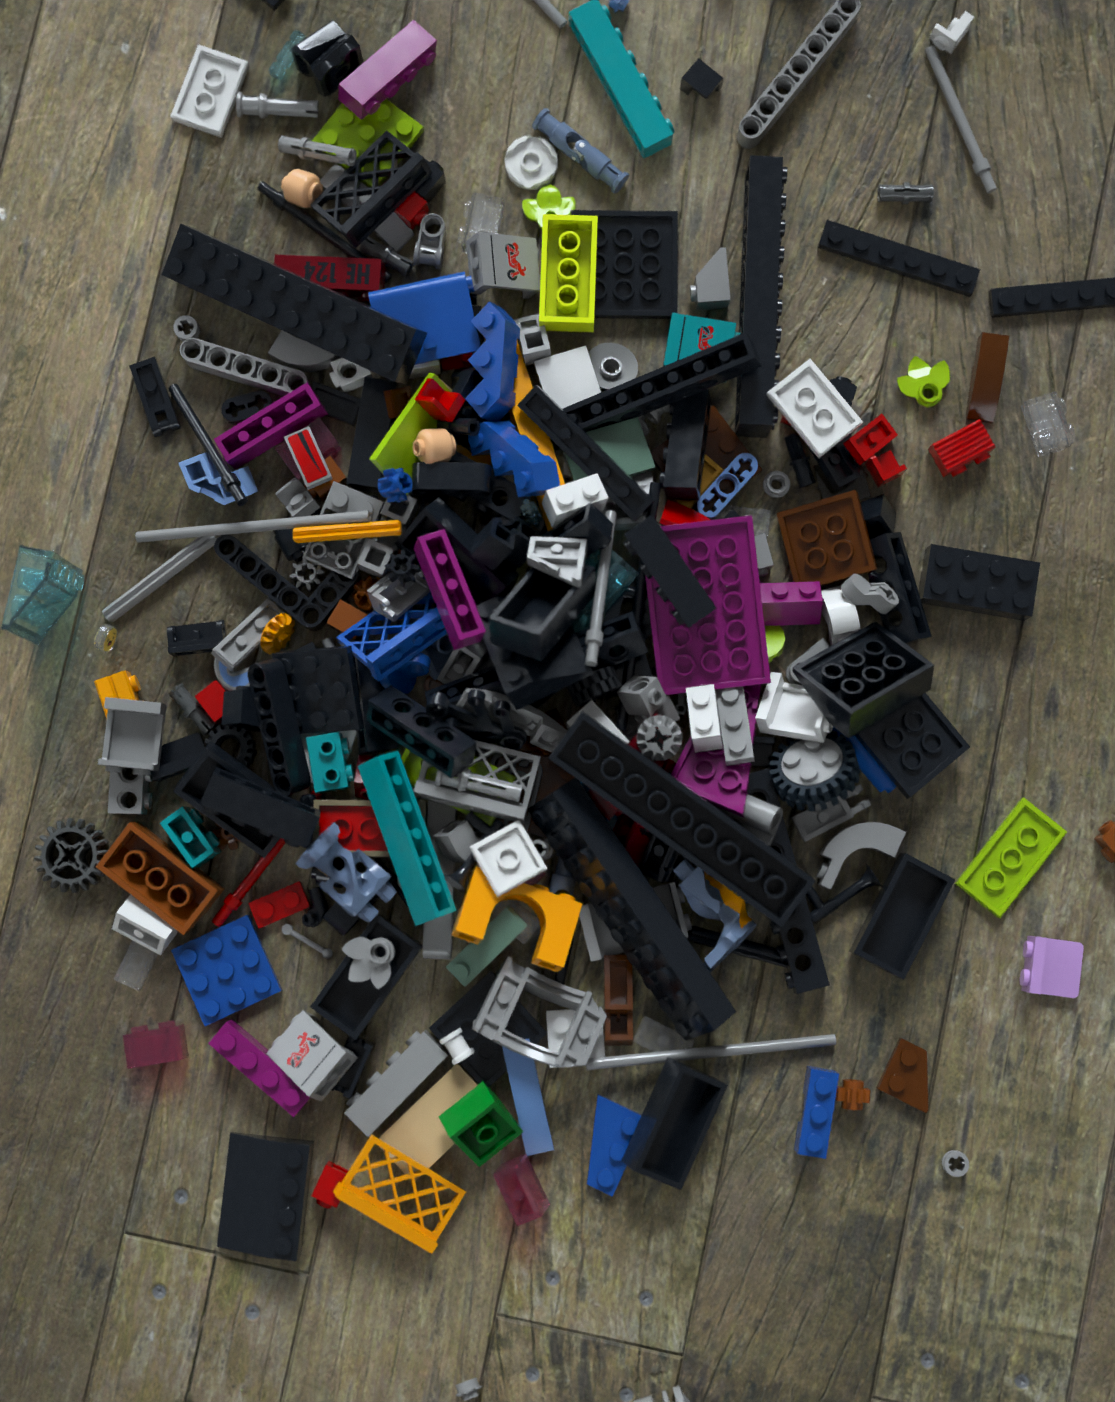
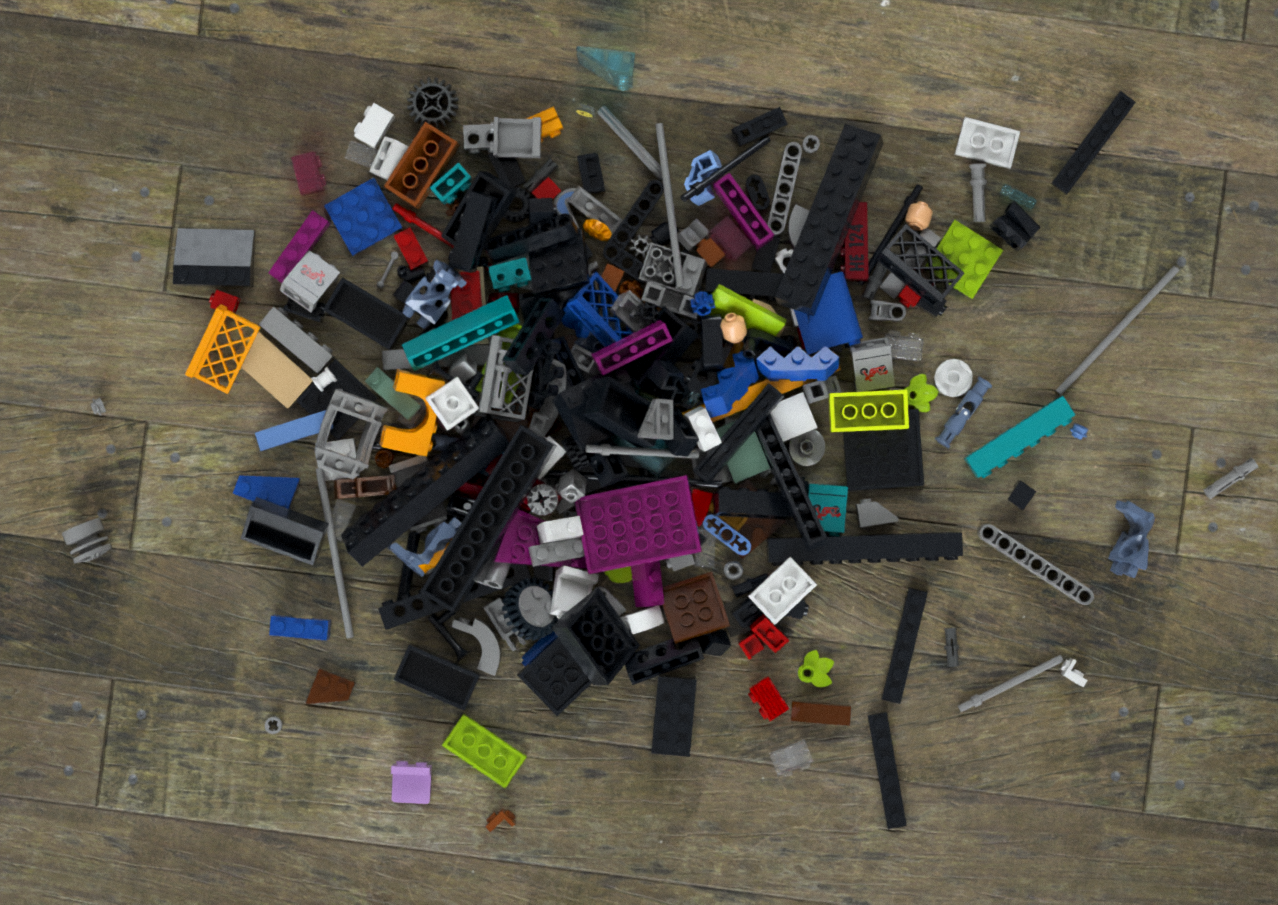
camera: 80 degrees right, 5 degrees up
light grey pin [278,135,357,166] -> none
slope [284,426,333,490] -> none
light orange axle [293,520,402,543] -> none
brick [338,20,437,120] -> none
light grey plate [342,937,395,989] -> none
reddish brown tile [383,386,411,418] -> none
red panel [414,378,465,422] -> none
green slope [439,1081,524,1167] -> none
clear pink brick [493,1154,550,1226] -> none
black brick [623,515,717,627] -> none
dark orange gear [835,1079,870,1110] -> none
light grey piece [841,574,899,614] -> none
none -> white brick [354,103,395,150]
none -> reddish brown plate [375,450,394,469]

